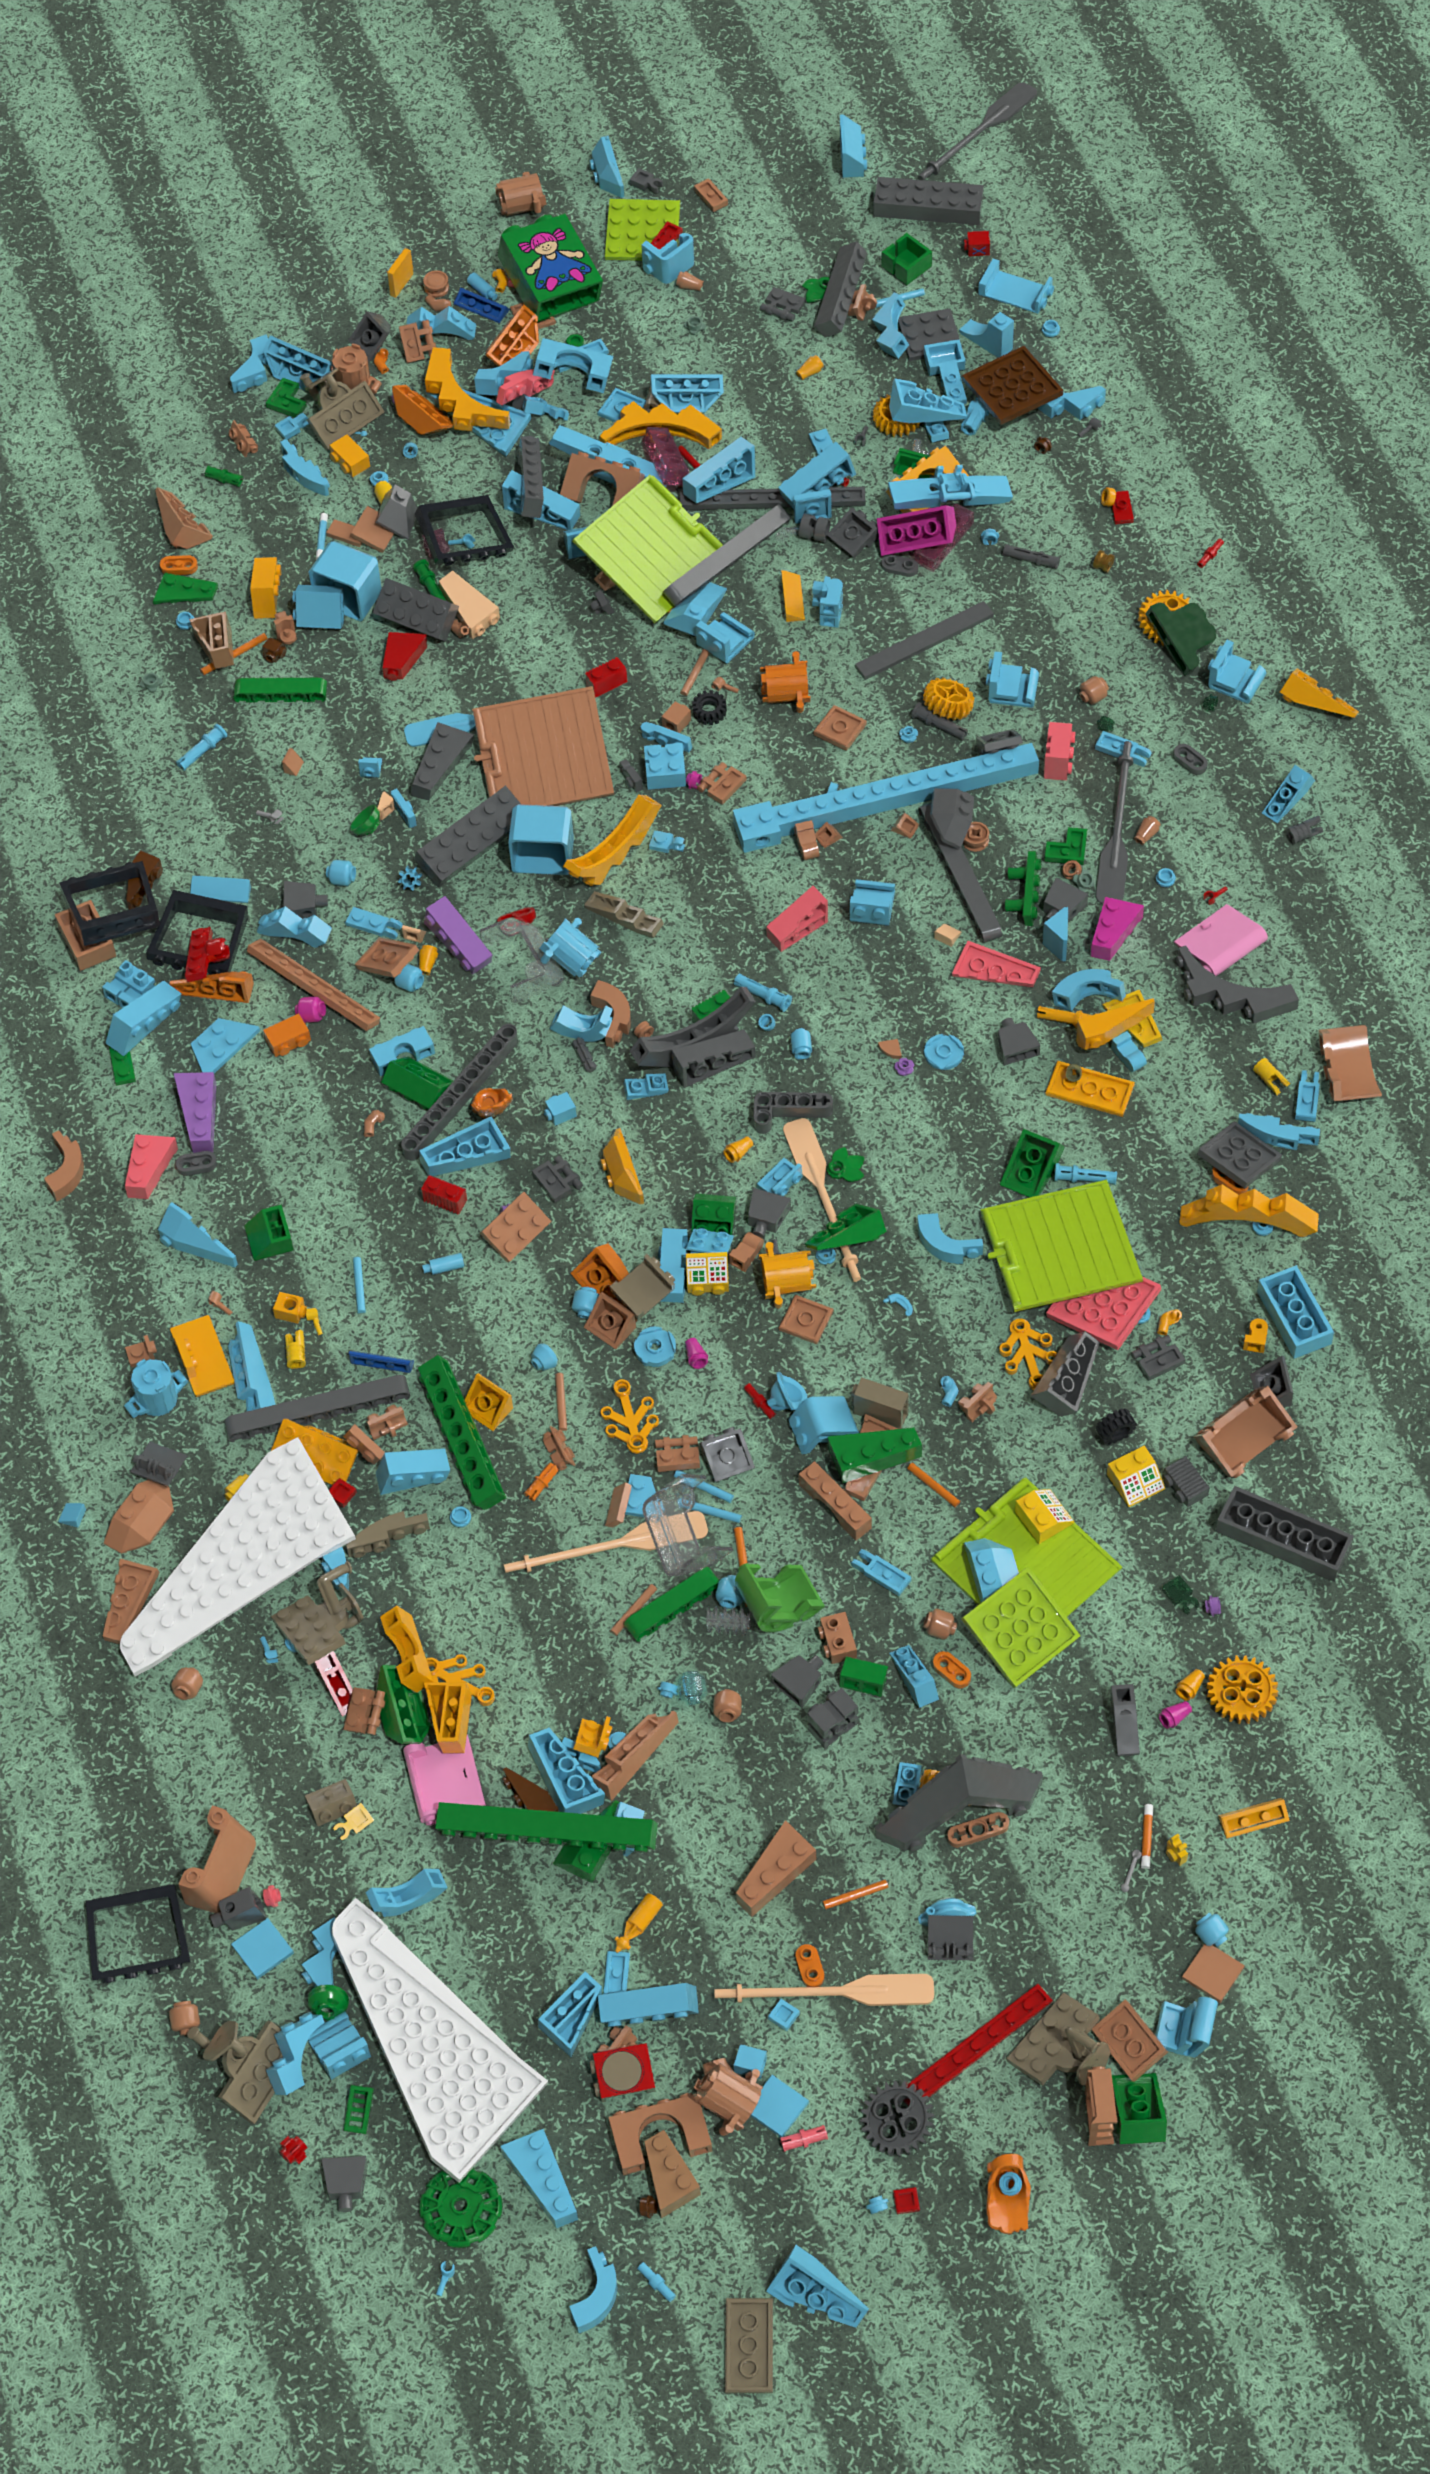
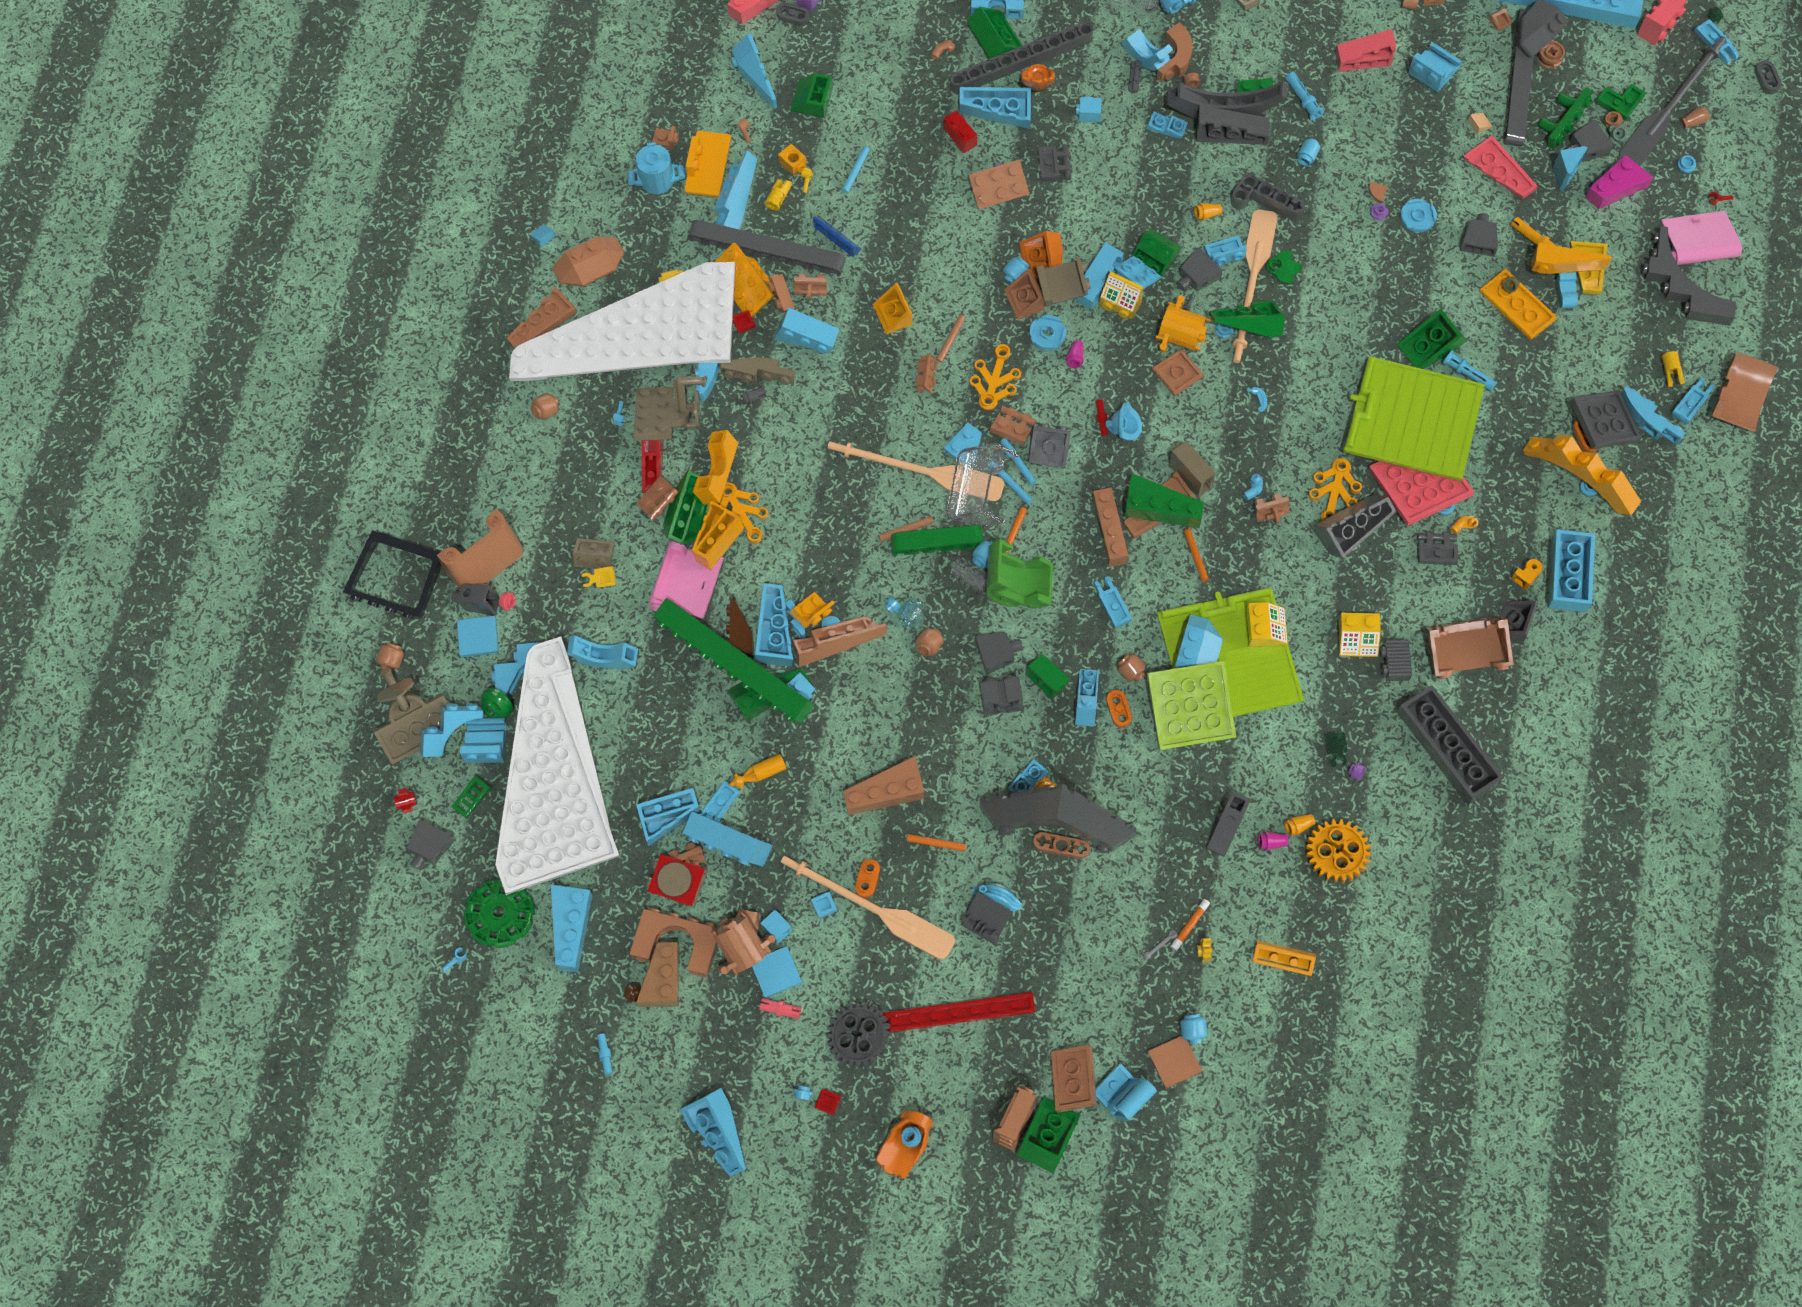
camera: 30 degrees right, 10 degrees up
dark grey hinge [130,1442,188,1487] -> none
green brick [418,1355,506,1510] -> none
medium azure cylinder [422,1253,464,1275] -> none
medium azure plate [450,1506,471,1527] -> none
orange axle [524,1463,558,1502] -> none
medium azure cone [531,1344,558,1371] -> none
medium azure arch [569,2246,617,2333] -> none
light orange wedge [600,1128,644,1204] -> none
nougat tile [605,1482,632,1528] -> none
dark tan tile [725,2298,773,2393] -> none
nougat leg [729,1232,764,1272] -> none
medium azure hinge [758,1014,775,1031] -> none
medium azure piece [788,1396,859,1454] -> none
nougat brick [817,1612,857,1664] -> none
medium azure arch [917,1213,983,1264] -> none
dark tan plate [1006,1993,1110,2086] -> none
medium azure arch [1052,969,1126,1011] -> none
black tyre [1096,1408,1137,1445] -> none
none -> dark grey pin [742,386,767,404]

